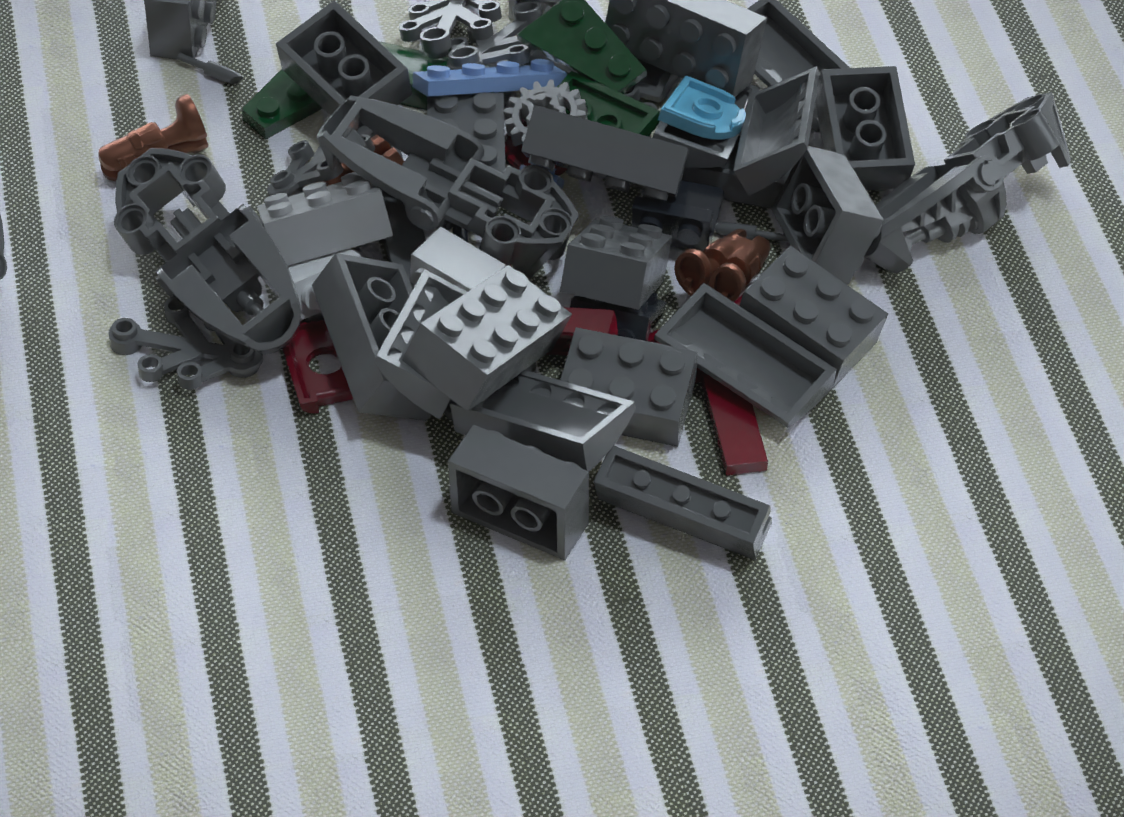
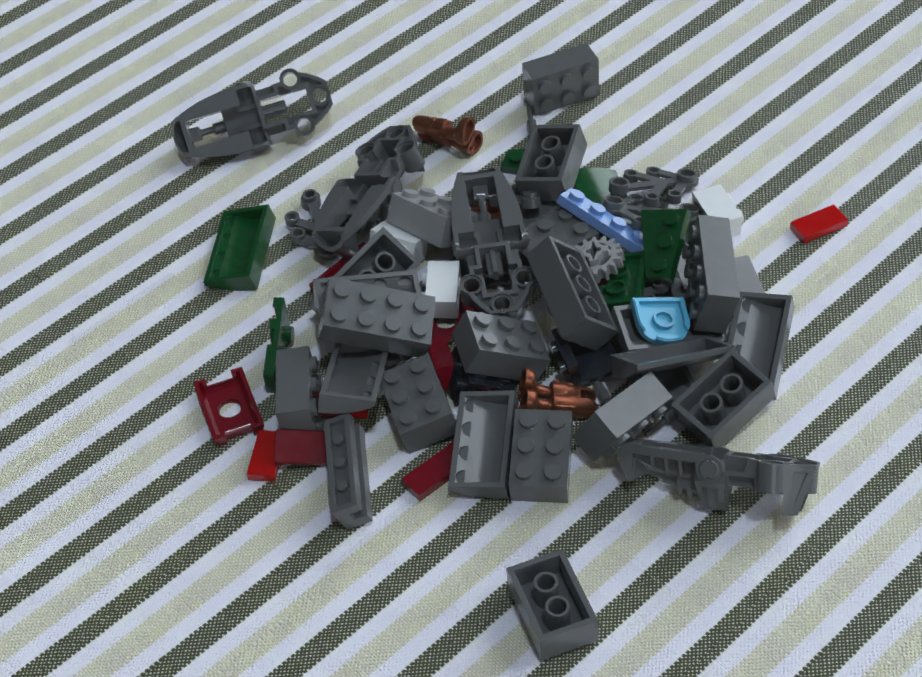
camera: 65 degrees right, 0 degrees up
none -> dark red piece [193,367,264,445]
none -> dark green slope [203,204,276,291]
none -> red tile [247,430,280,482]
none -> dark green wing [263,297,295,393]
none -> dark red slope [274,429,327,466]
none -> dark grey brick [506,549,599,661]

